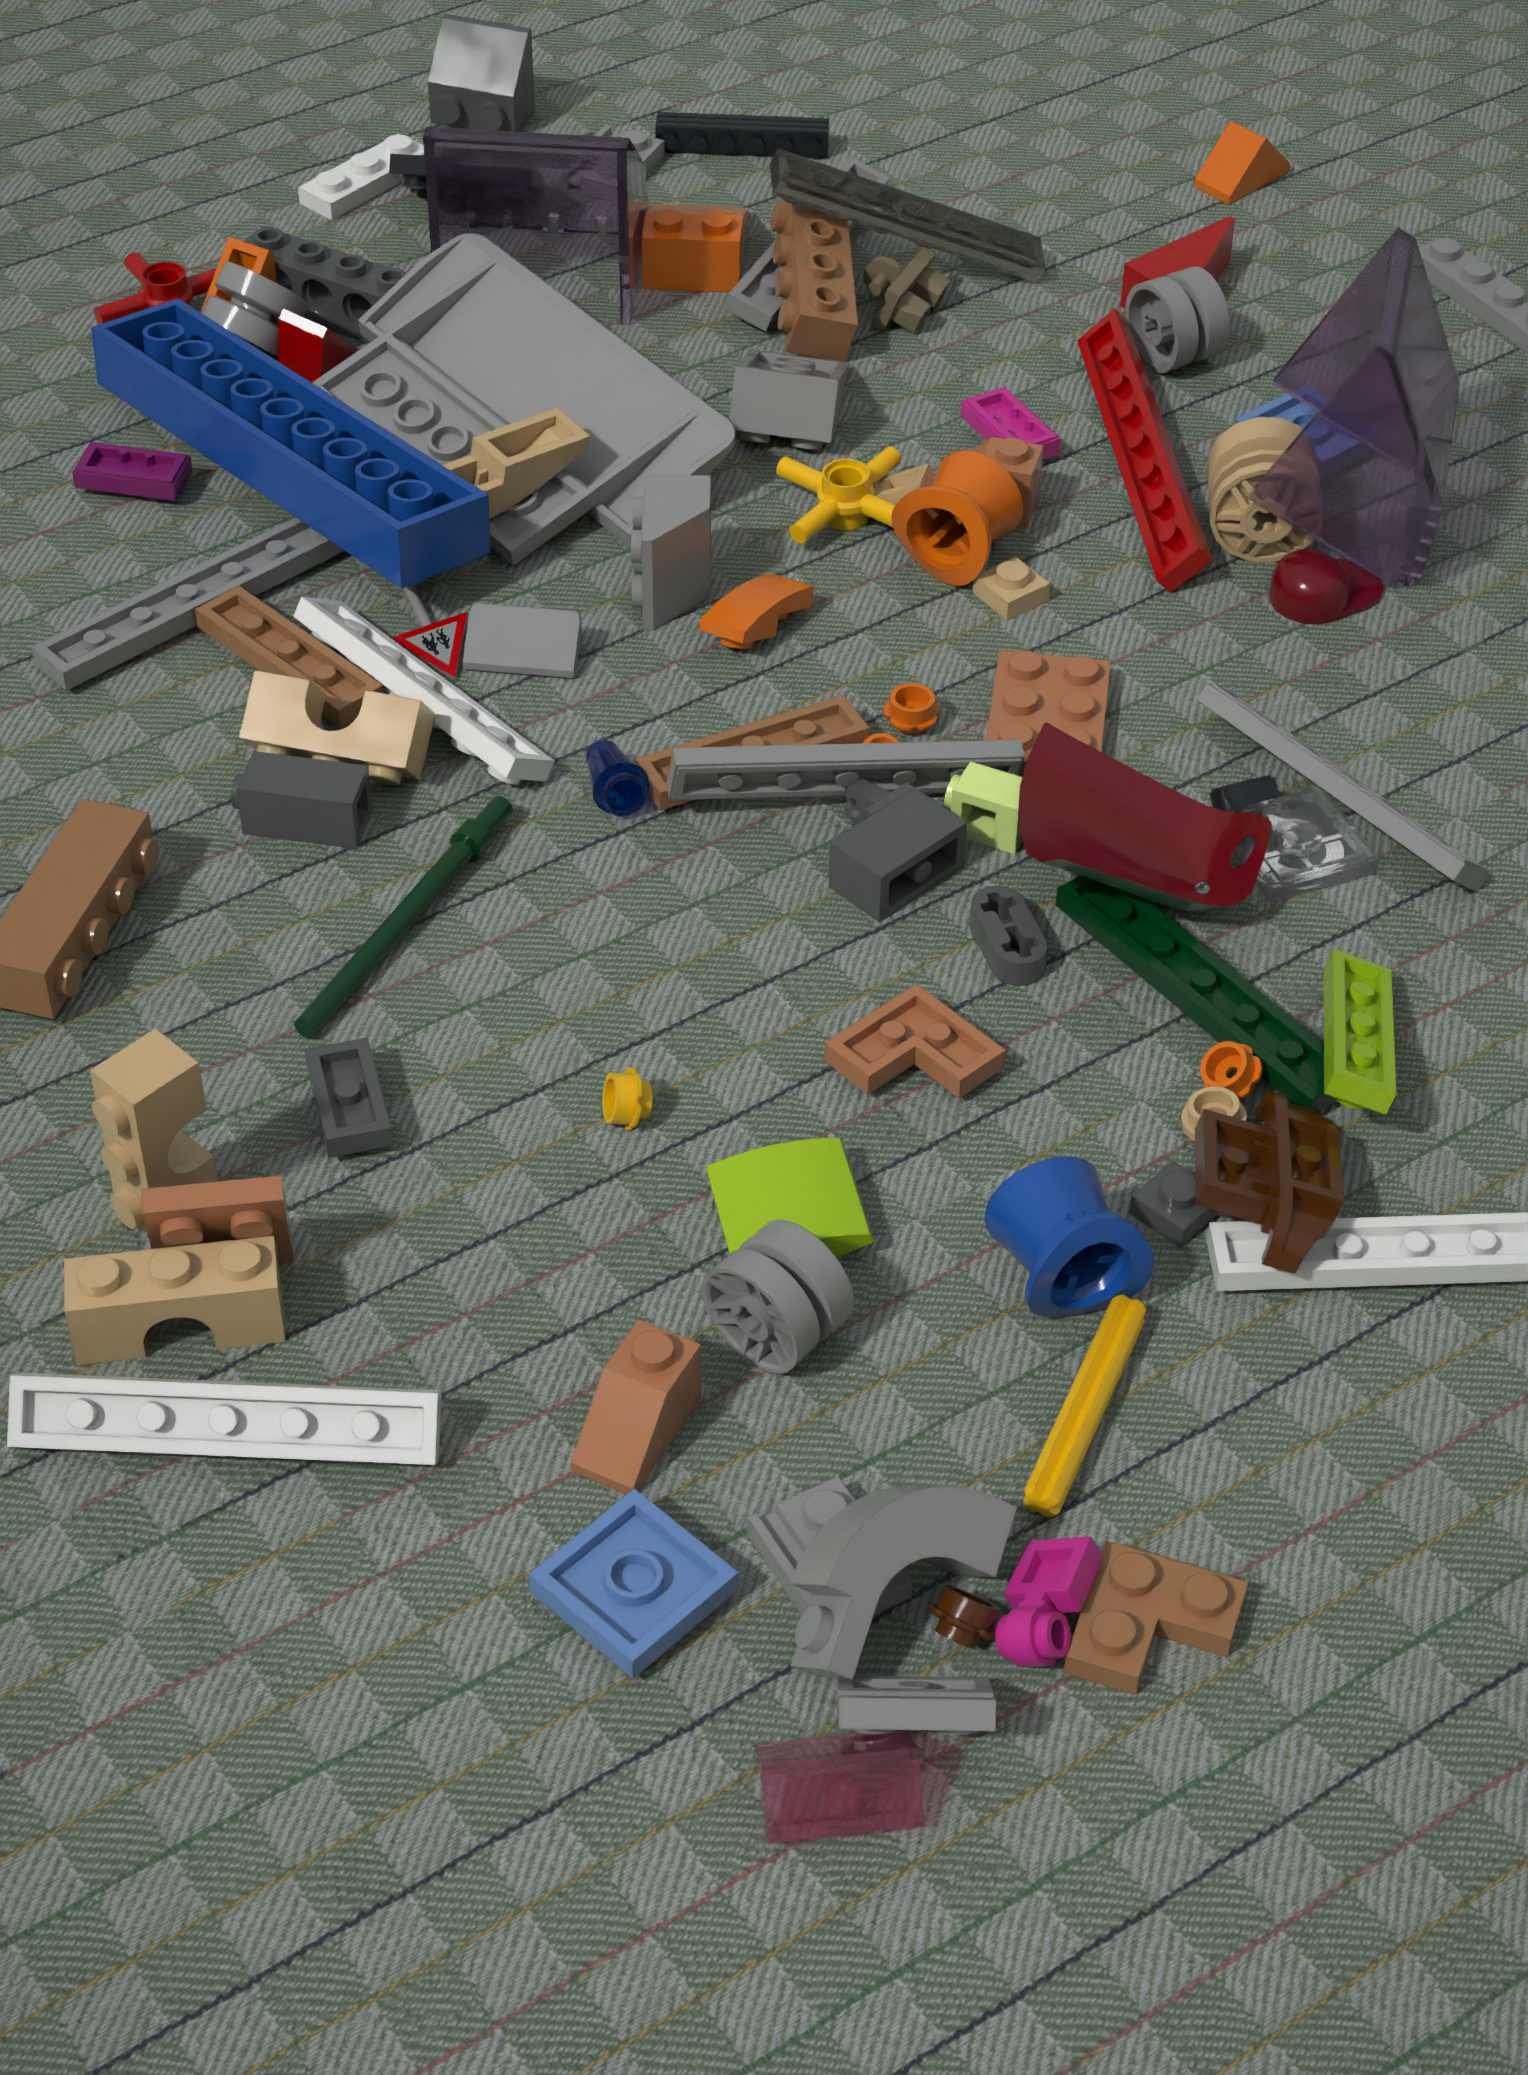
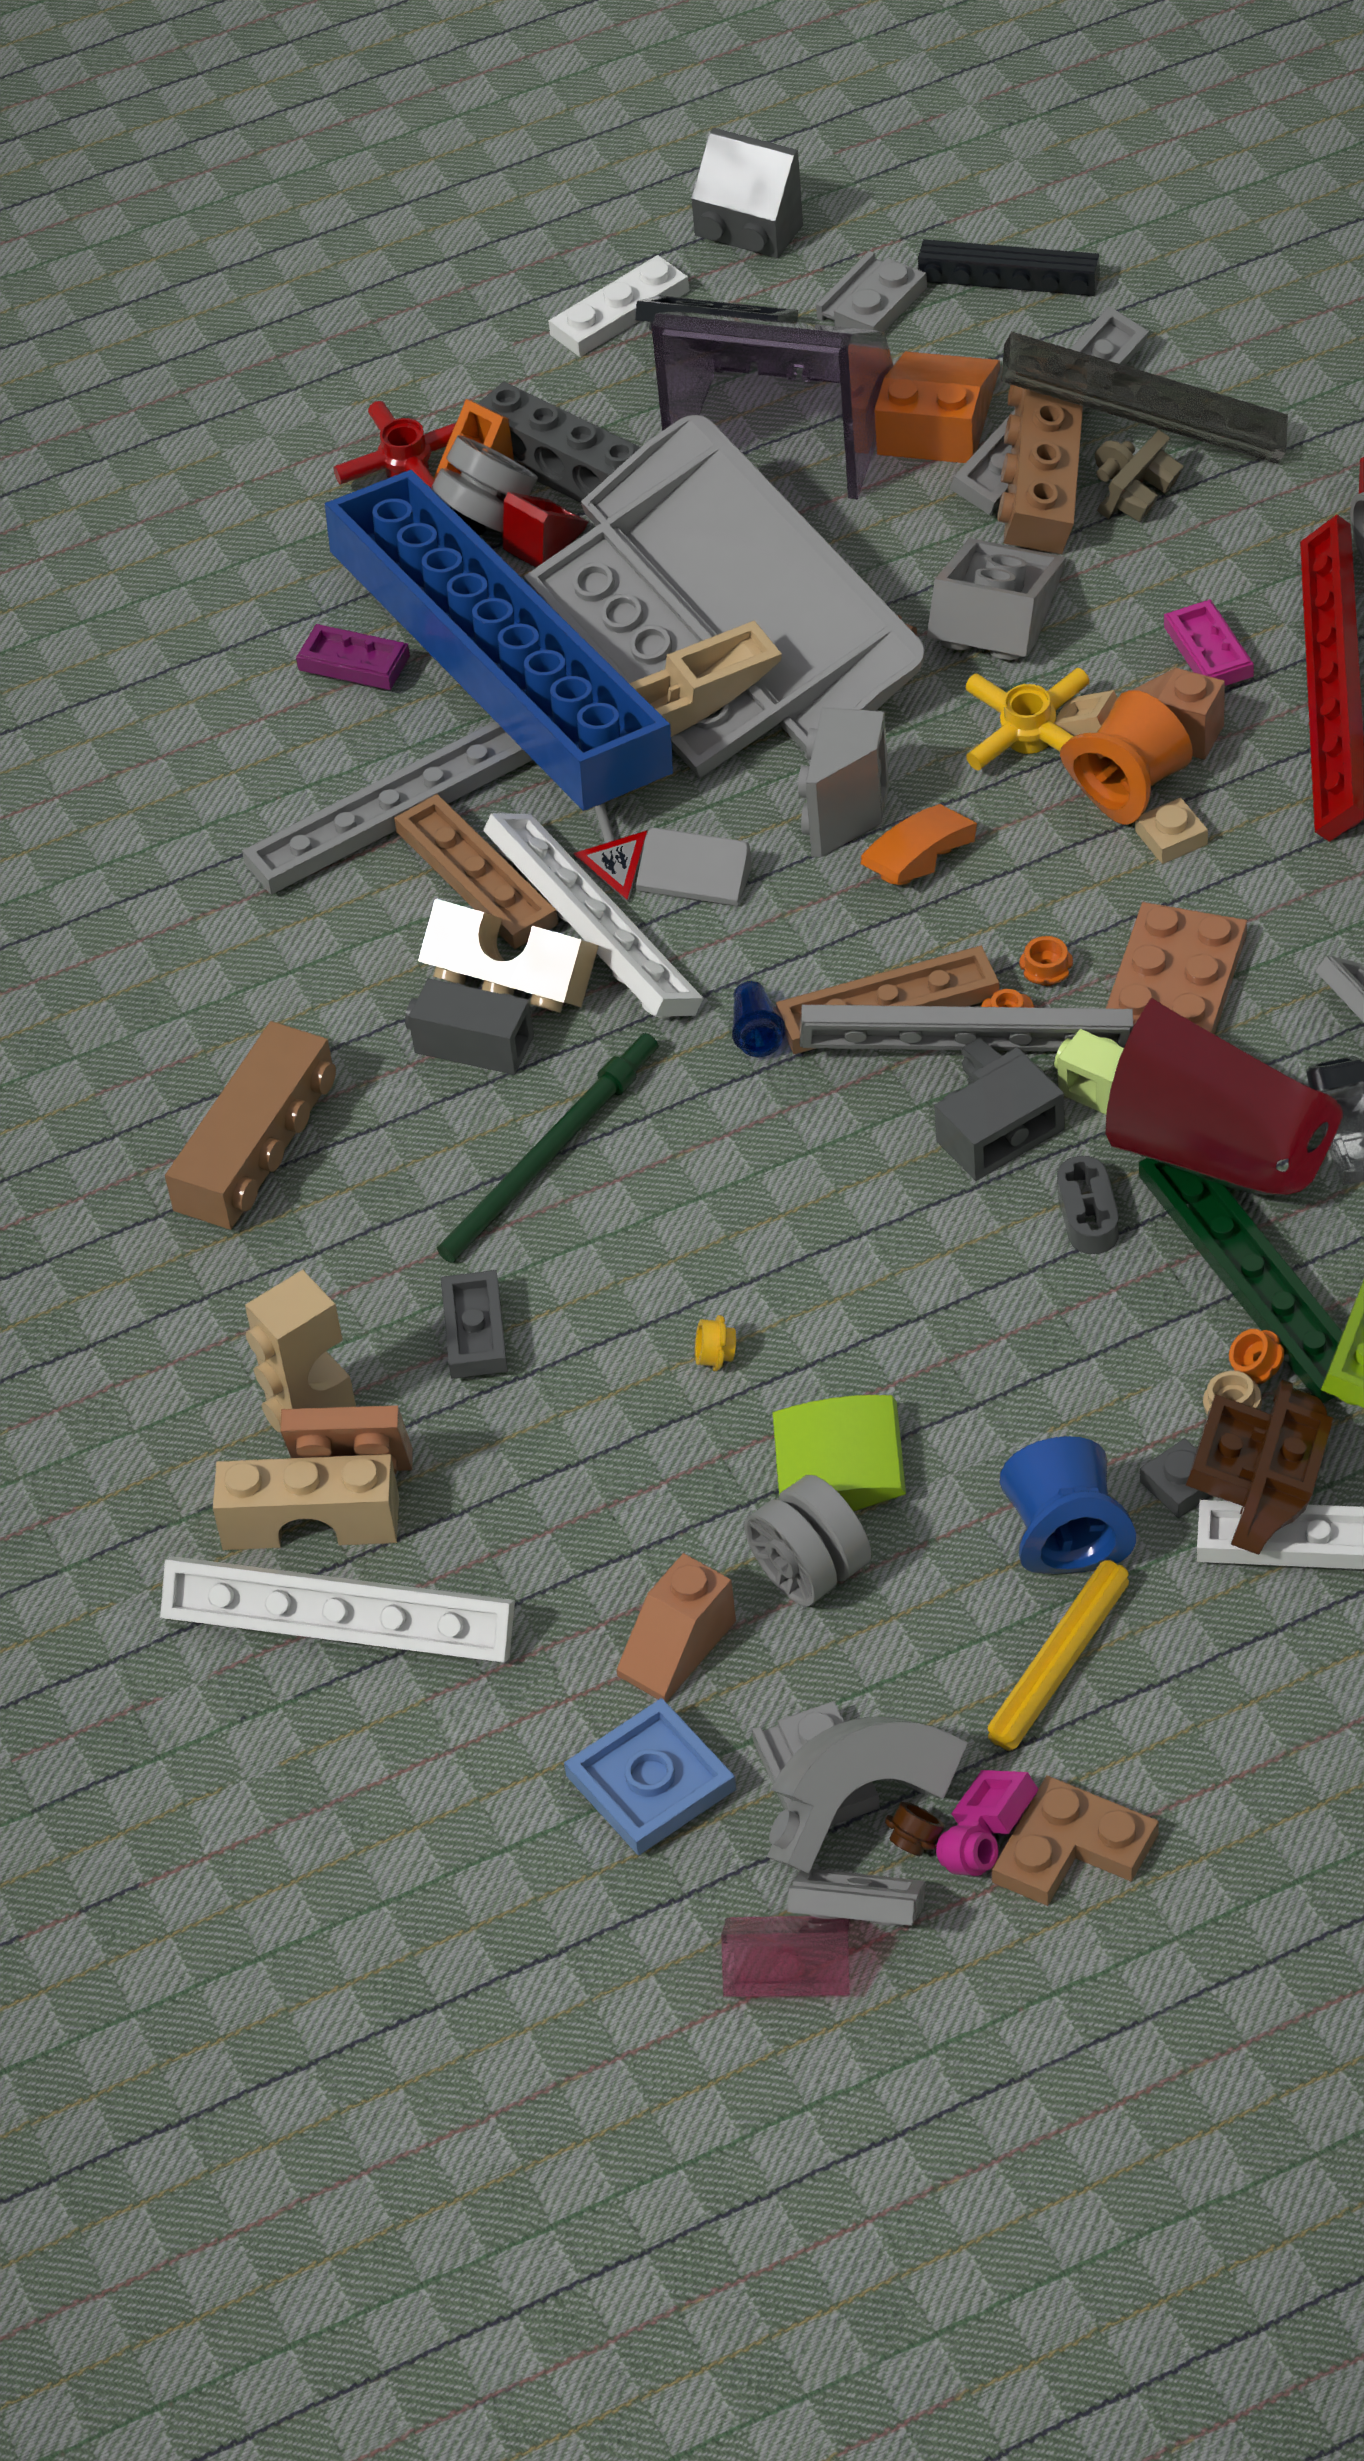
camera: 15 degrees right, 5 degrees up
nougat plate [824,983,1006,1098] -> none

